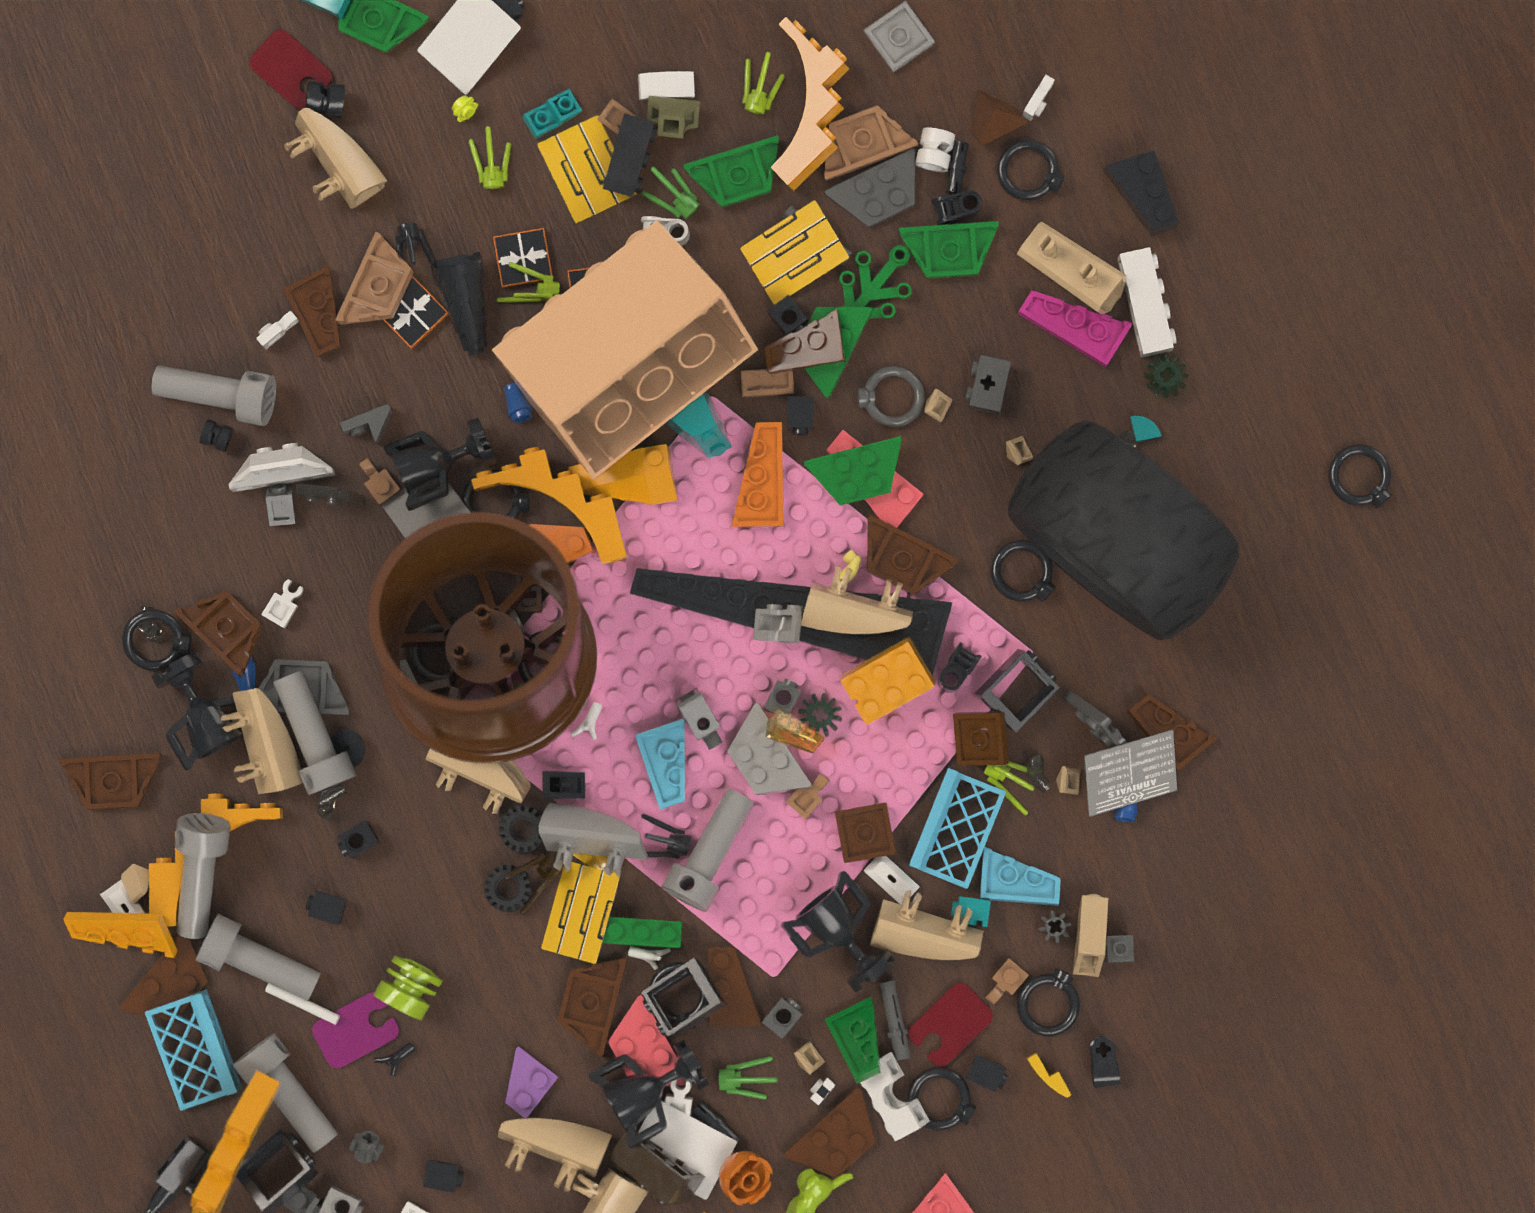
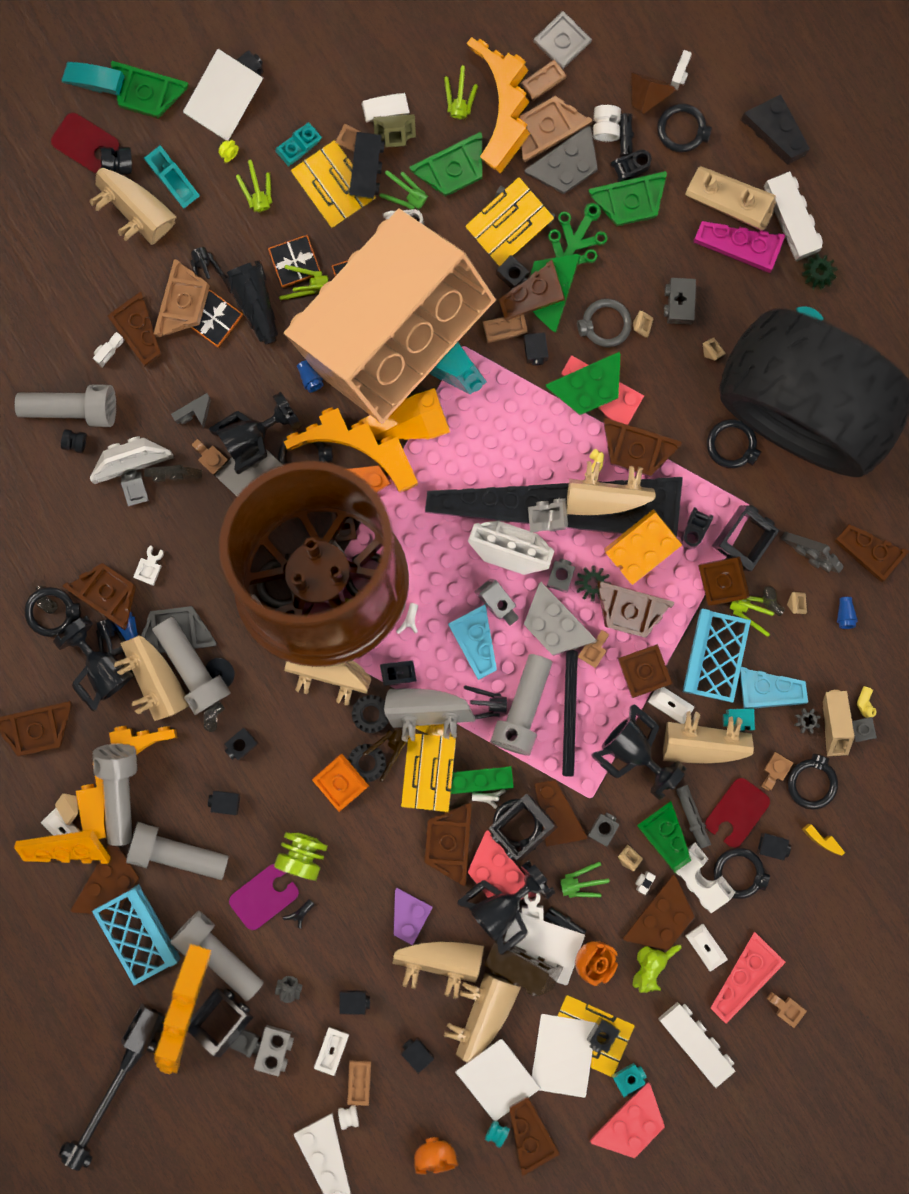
camera: 15 degrees left, 0 degrees up
white bar [265,983,340,1025] -> none
orange wing [731,422,783,528] -> none
clear yellow slope [765,709,824,753] -> none
light grey sticker [1085,730,1177,817] -> none
black piece [1090,1036,1120,1088] -> none
none -> black plant [96,619,126,655]
none -> teal slope [143,145,200,208]
none -> orange tile [312,754,369,812]
none -> white wedge [468,521,554,575]
none -> medium nougat plate [521,59,566,101]
none -> black axle [562,650,578,777]
none -> wing [598,581,674,638]
none -> white piece [685,923,728,972]
none -> light yellow arm [857,686,877,718]

